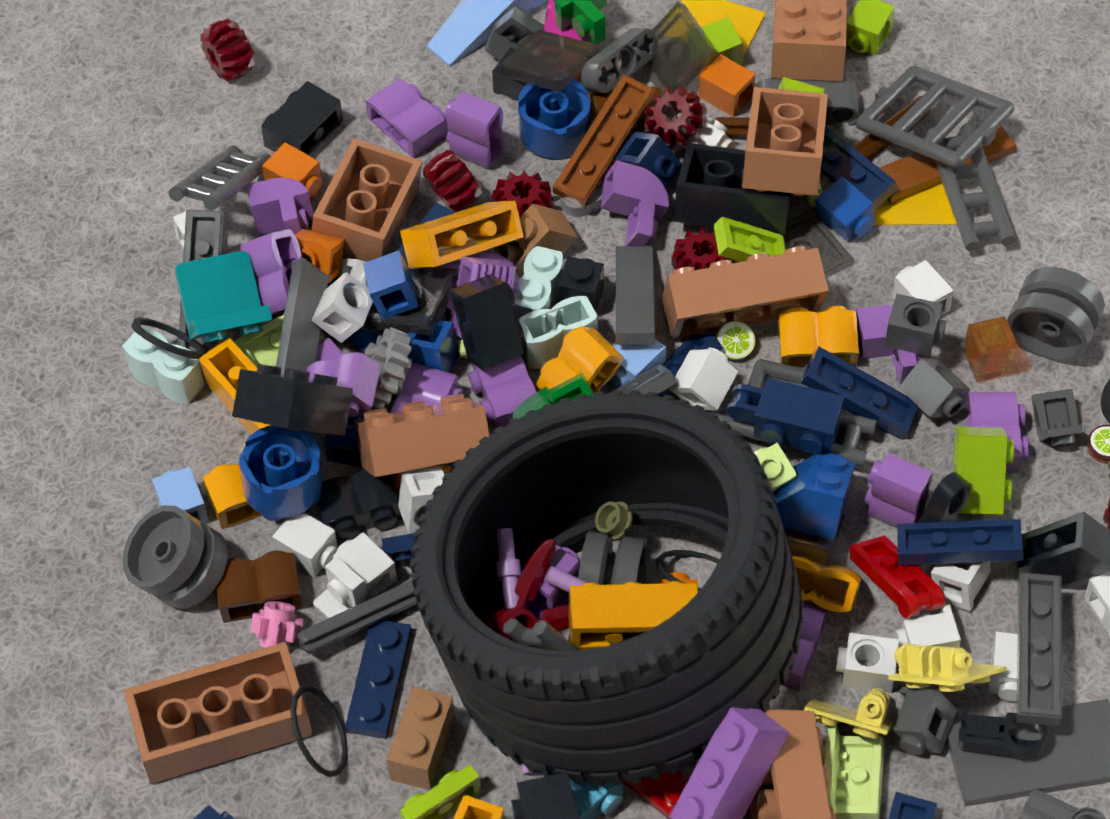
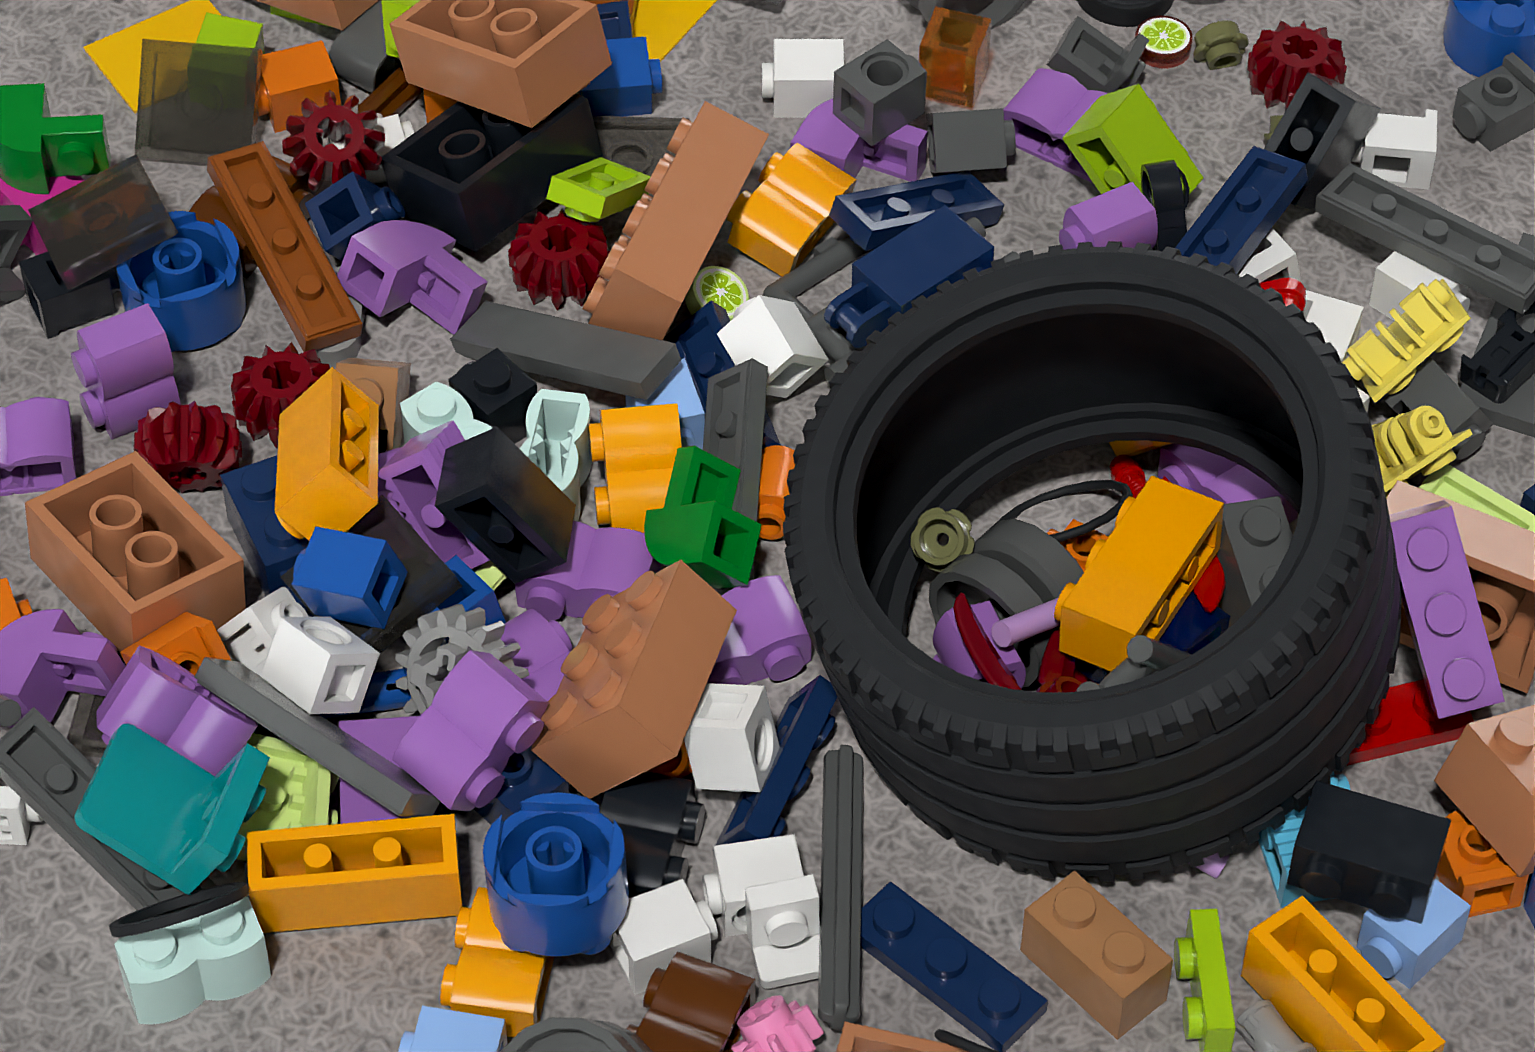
camera: 60 degrees left, 5 degrees down
black brick [232,364,353,436] -> none
dark grey beam [581,28,658,93] -> none

